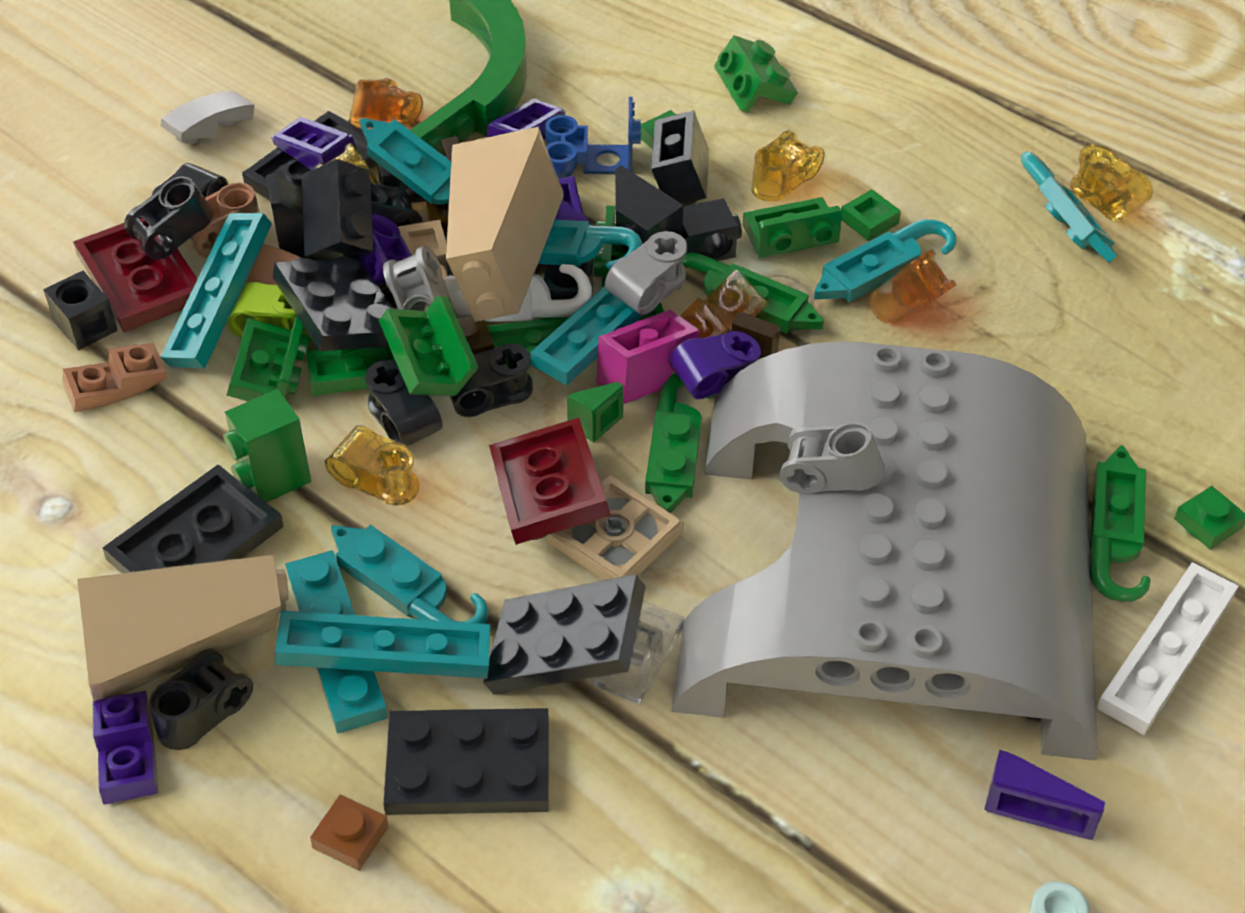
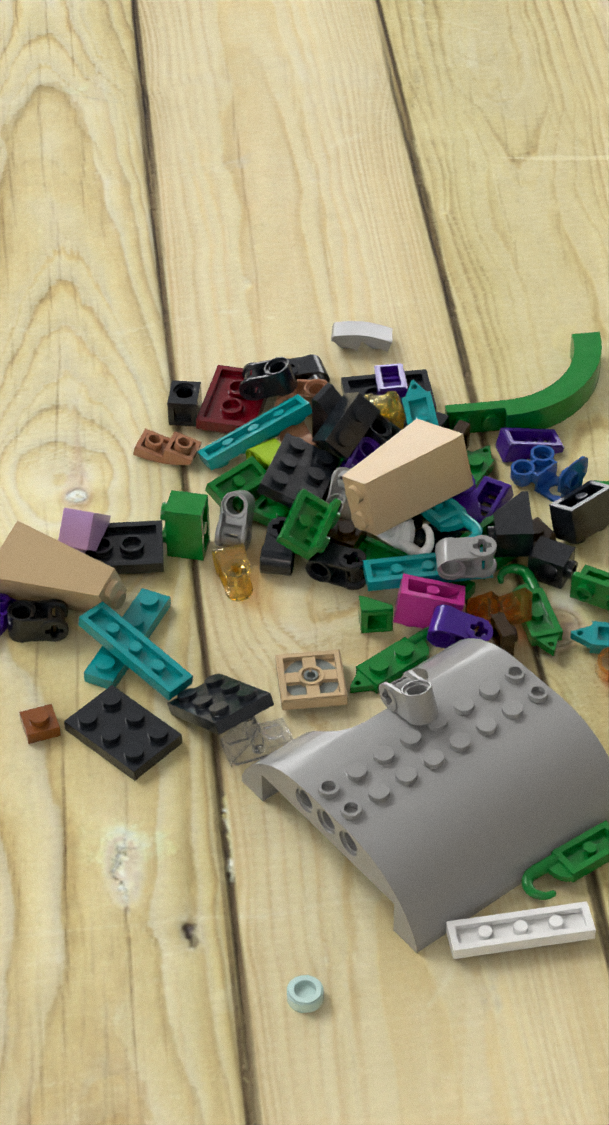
camera: 45 degrees right, 5 degrees down
teal plate [331,524,489,624] -> none
clear orange piece [348,78,423,129] -> none
dark red plate [489,417,611,545] -> none
dark purple slope [984,750,1105,840] -> none
none -> lavender slope [58,508,111,554]
none -> light grey piece [215,490,255,551]

